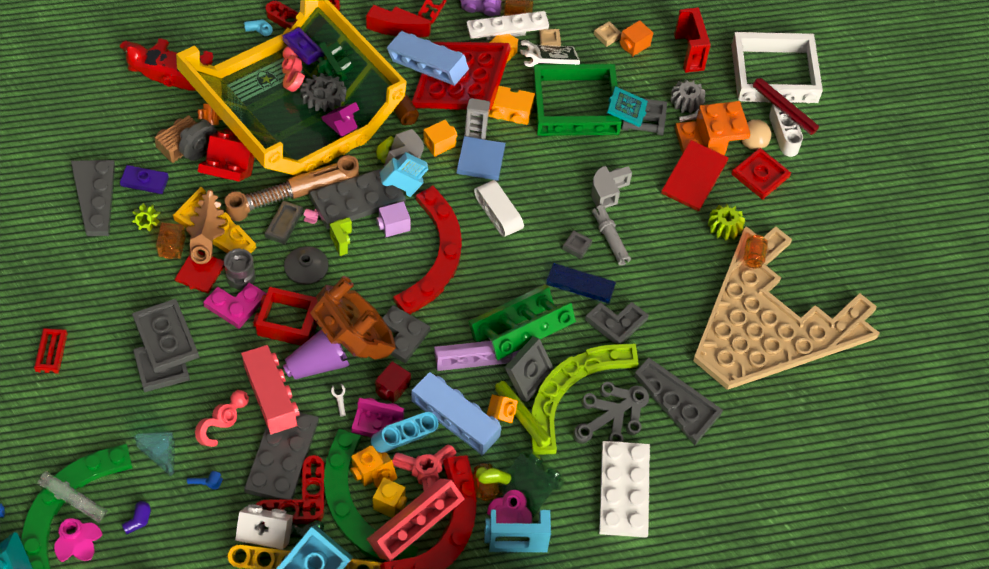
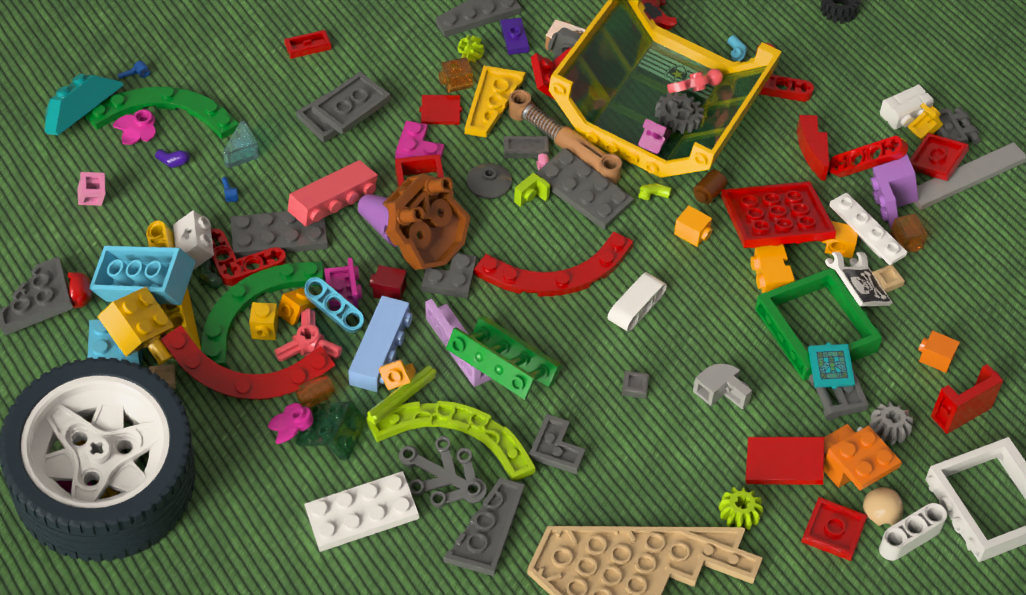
camera: 70 degrees right, 5 degrees down
clear pin [37,470,108,524] -> none
medium nougat plant [186,189,225,264] -> none
coral piece [195,390,249,447] -> none
flat silver wheel [224,248,256,290] -> none
dark purple plate [283,27,324,65] -> none
dark green hips [316,41,354,81] -> none
white hand [331,384,346,417] -> none
light orange bracket [350,445,384,487] -> none
coral brick [367,479,465,561] -> none
lavender brick [376,201,410,237] -> none
medium azure piece [380,152,428,197] -> none
light grey brick [384,129,424,167] -> none
light blue brick [387,31,469,86] -> none
medium blue tile [457,136,505,181] -> none
light grey slope [465,98,490,140] -> none
lime arm [476,467,511,485] -> none
medium azure window [484,510,551,552] -> none
dark grey plate [505,337,554,402] -> none
clear blue tile [546,263,616,303] -> none
light grey pin [592,205,631,266] -> none
tan tile [594,21,622,47] -> none
clear orange brick [743,235,768,269] -> none
dark red axle [753,78,819,135] -> none

